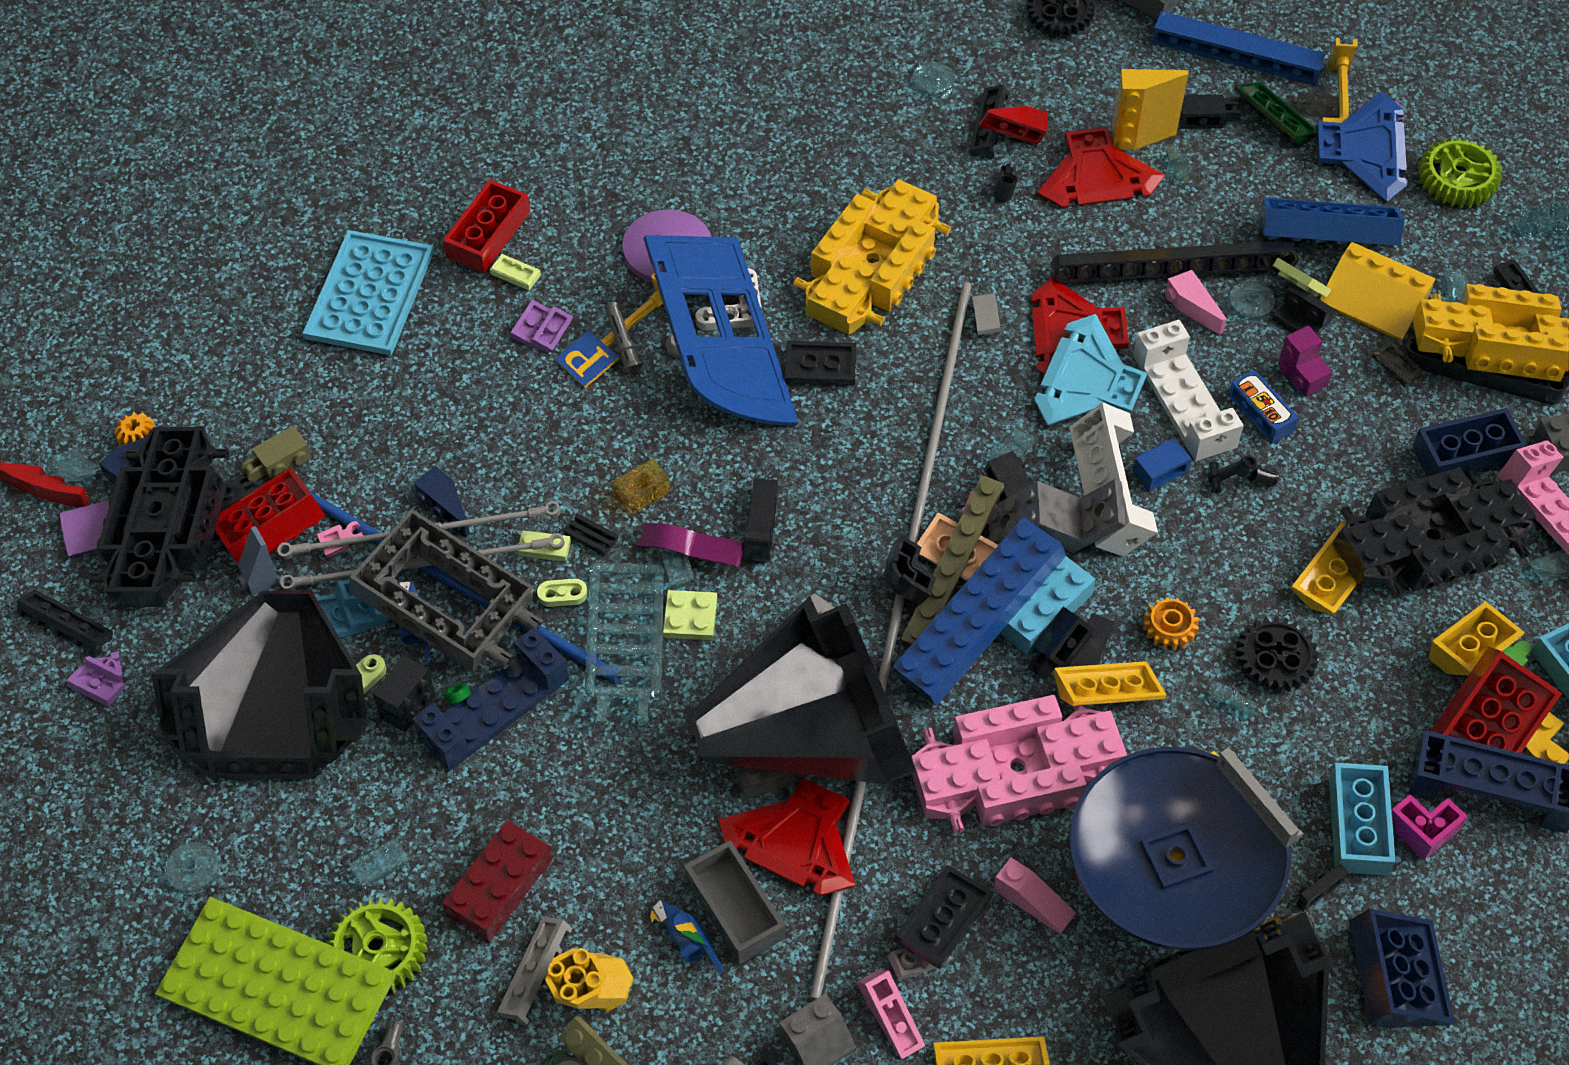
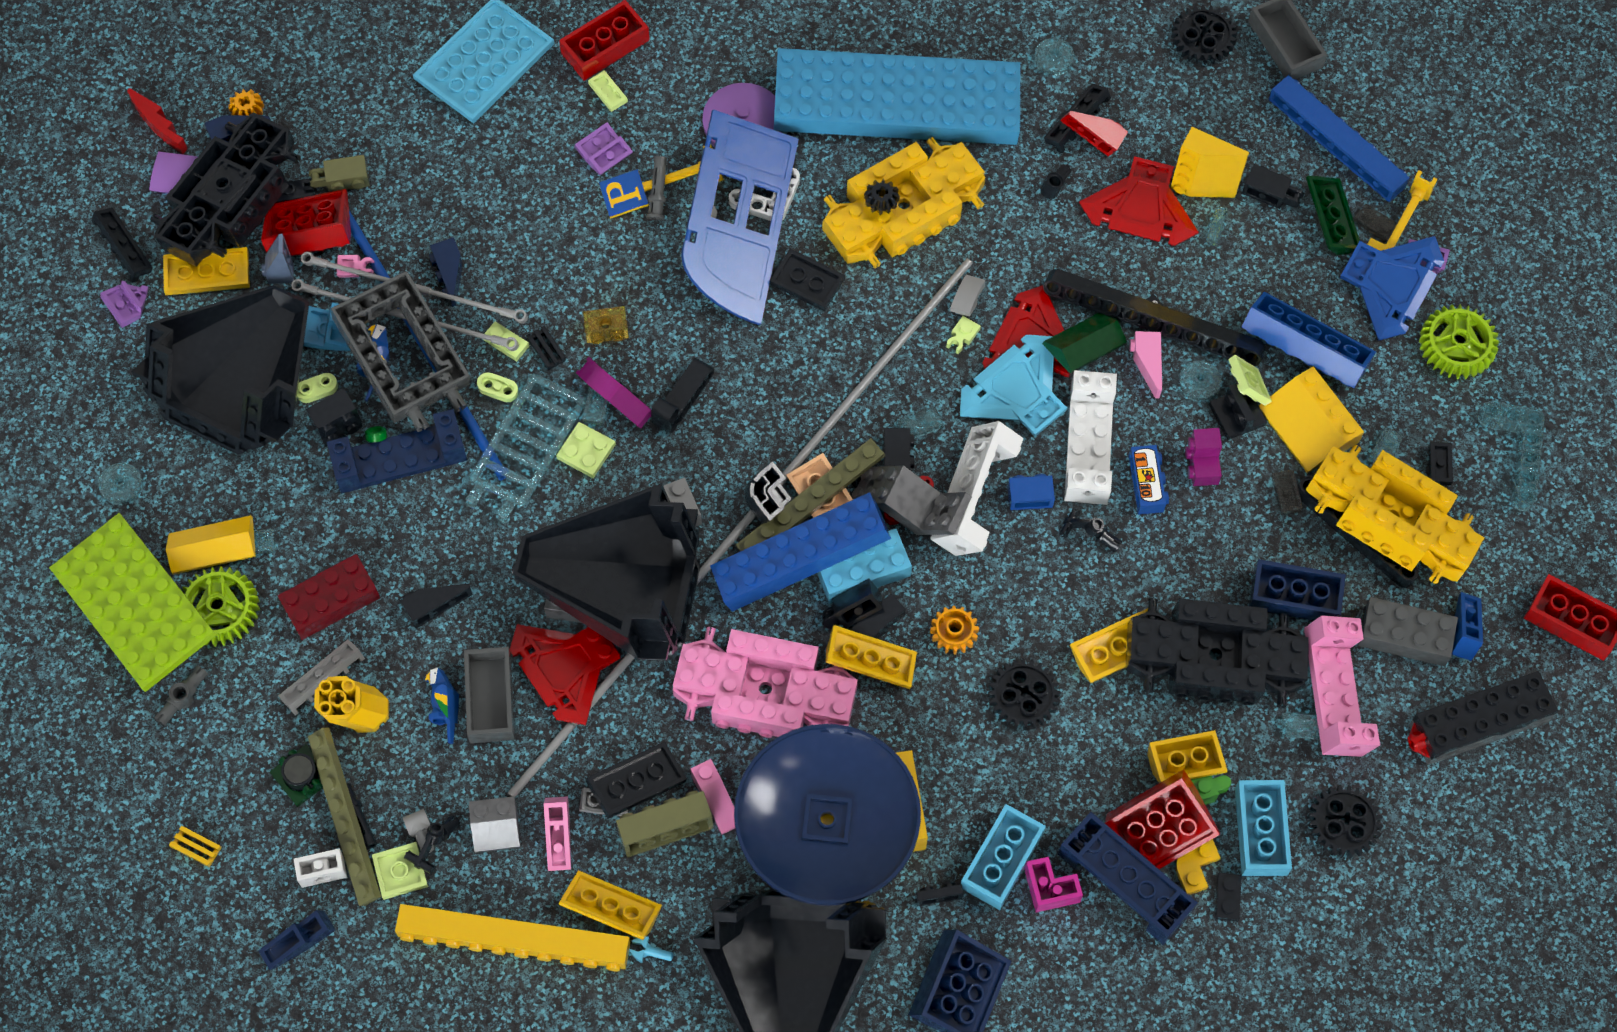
camera: 25 degrees right, 10 degrees up
clear light blue piece [48,448,102,482] -> none
clear light blue axle [1208,682,1260,718] -> none
light grey hinge [1216,748,1304,848] -> none
none -> yellow plate [163,247,250,295]
none -> yellow slope [166,515,256,575]
none -> black slope [400,584,473,629]
none -> olive brick [616,791,713,858]
none -> dark azure brick [774,48,1020,145]
none -> black gear [864,178,900,215]
none -> yellowish green plate [946,316,981,354]
none -> dark green slope [1042,313,1127,374]

